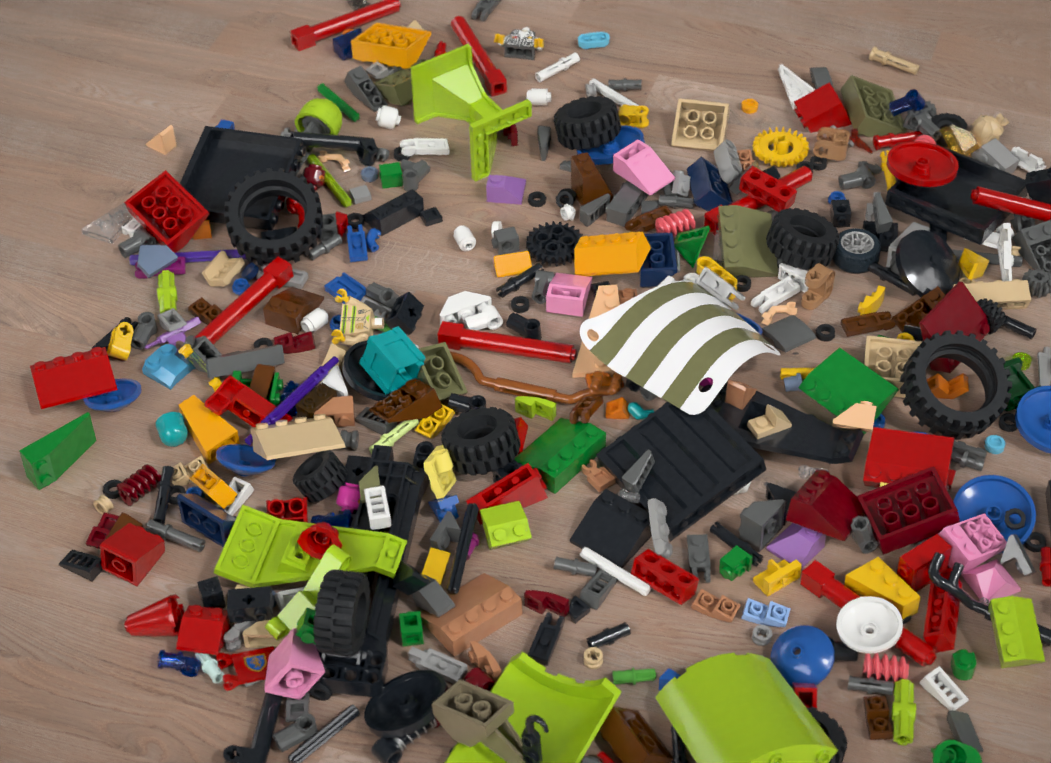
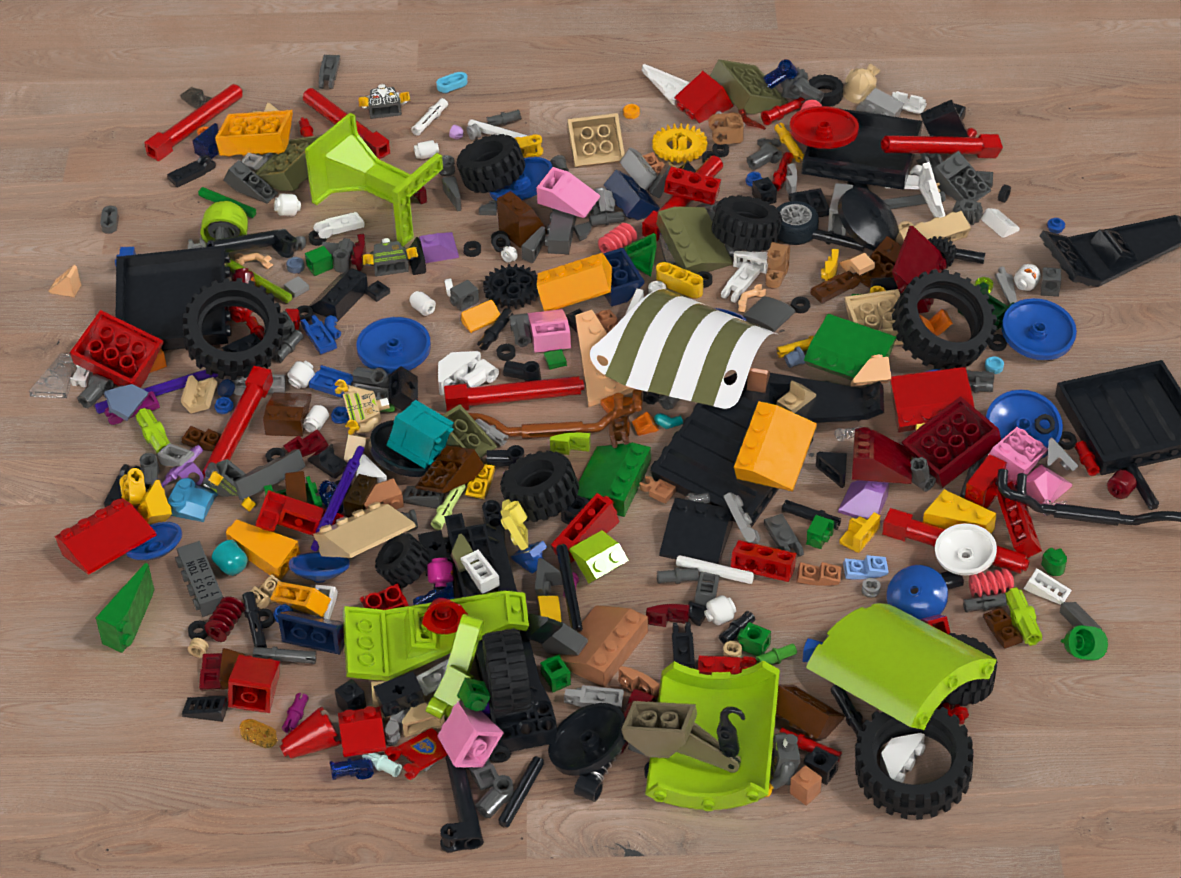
camera: 20 degrees left, 0 degrees up
dark grey slope [622,449,655,495] -> none
reddish brown hinge [624,205,672,232] -> none
light grey hinge [695,267,746,310] -> none
dark grey slope [739,499,786,553] -> none
dark grey slope [810,67,834,89] -> none
tan pin [869,46,919,75] -> none
dark grey slope [872,192,893,234] -> none
clear yellow slope [940,125,980,156] -> none
yellow slope [958,248,990,280] -> none
lime slope [988,596,1045,669] -> none
none -> dark grey beam [100,206,119,234]
none -> yellow slope [137,480,172,525]
none -> black hinge [167,155,216,188]
none -> dark grey brick [175,541,223,617]
none -> clear yellow beam [240,719,277,748]
none -> magenta pin [282,693,309,733]
none -> white head [287,361,315,389]
none -> black slope [308,444,348,479]
none -> dark red slope [351,233,366,271]
none -> blue dish [356,317,431,374]
none -> dark grey torso [362,238,418,277]
none -> black slope [409,237,426,275]
none -> dark grey wheel [439,155,455,176]
none -> lavender hinge [449,125,463,139]
none -> light grey axle [475,419,508,446]
none -> green tile [544,349,567,370]
none -> dark grey piece [550,155,569,172]
none -> red hinge [698,656,757,675]
none -> white head [704,595,736,626]
none -> light orange slope [734,401,817,492]
none -> green brick [738,622,771,656]
none -> red pin [772,152,794,192]
none -> light nougat slope [840,253,875,275]

